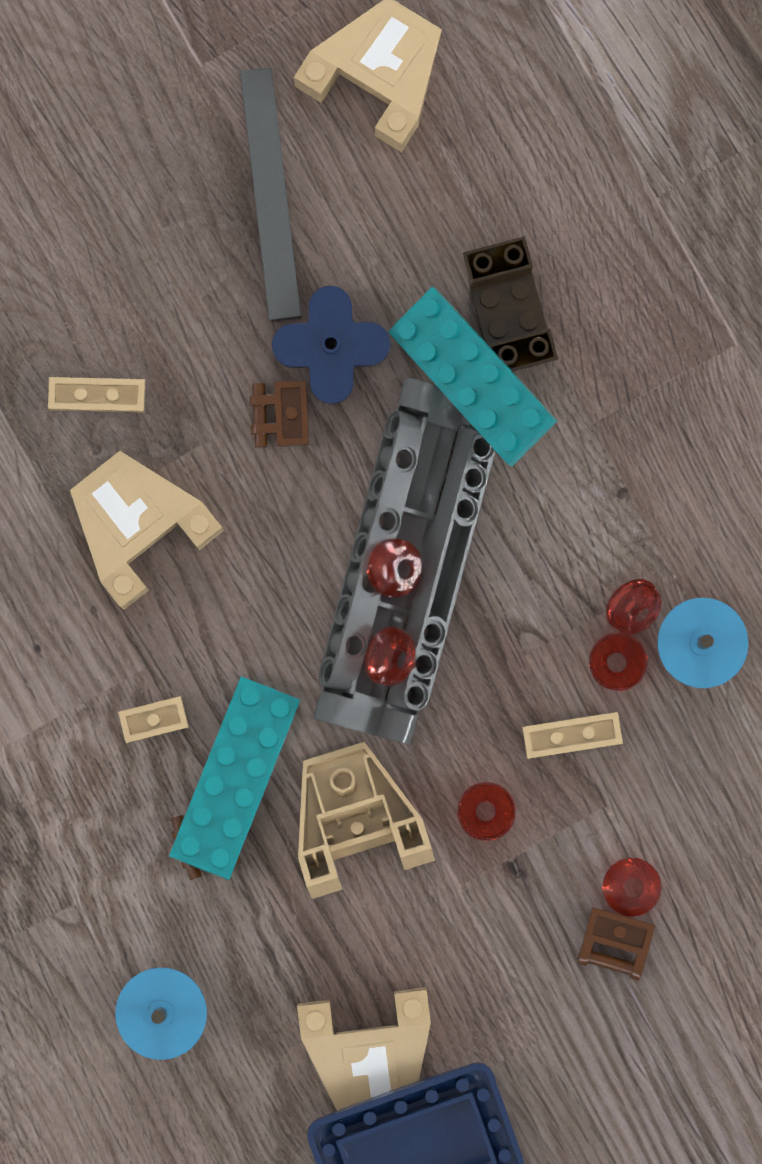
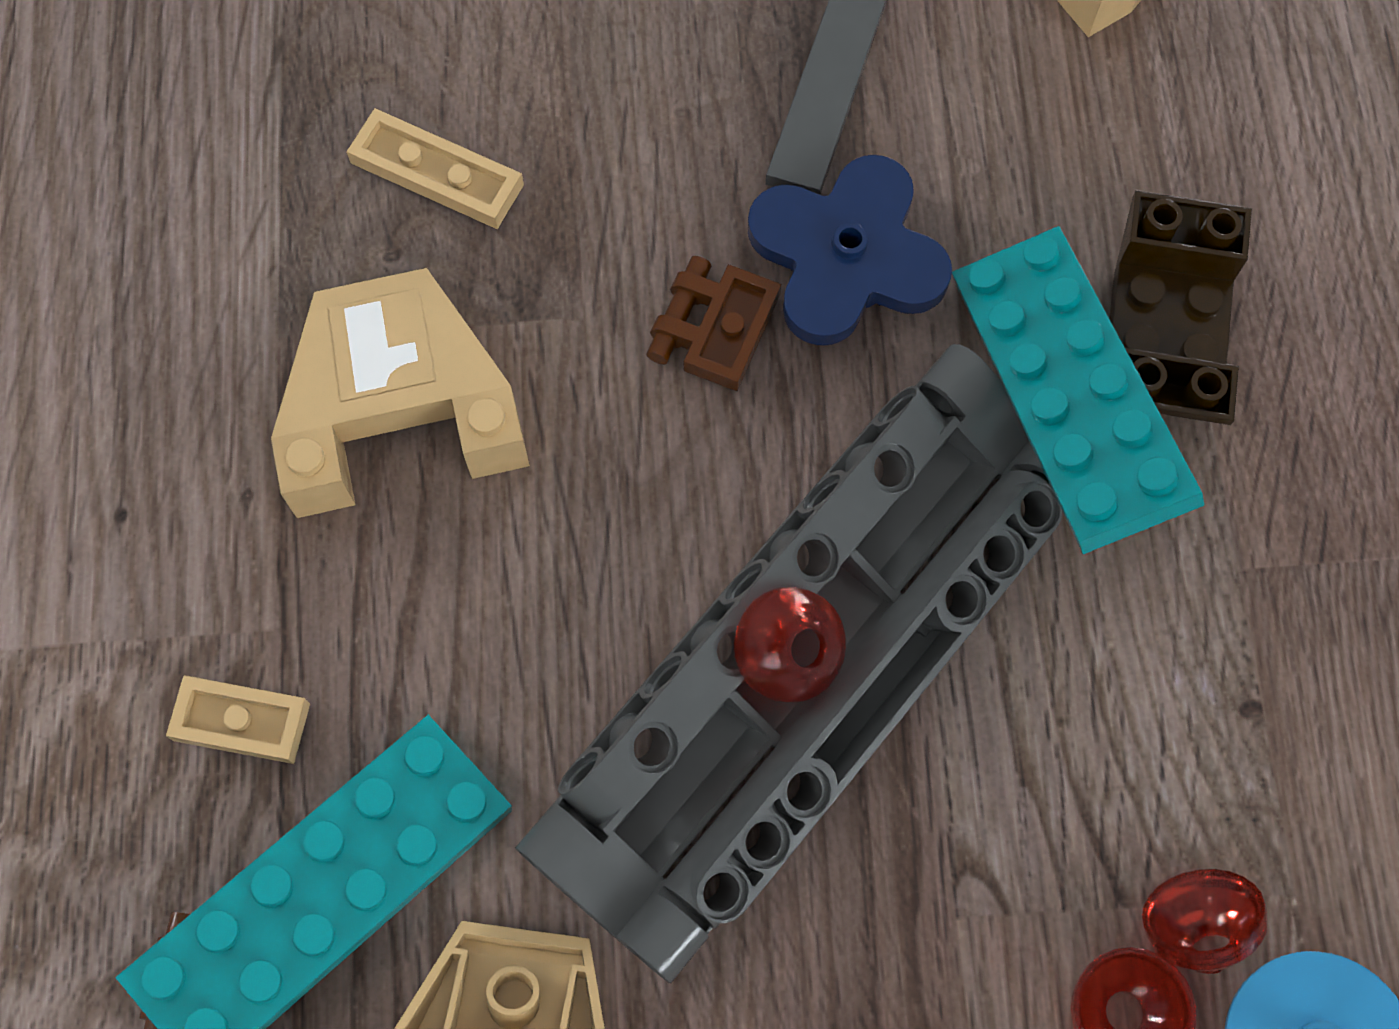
camera: 25 degrees right, 15 degrees down
clear red piece [365,627,416,686] -> none

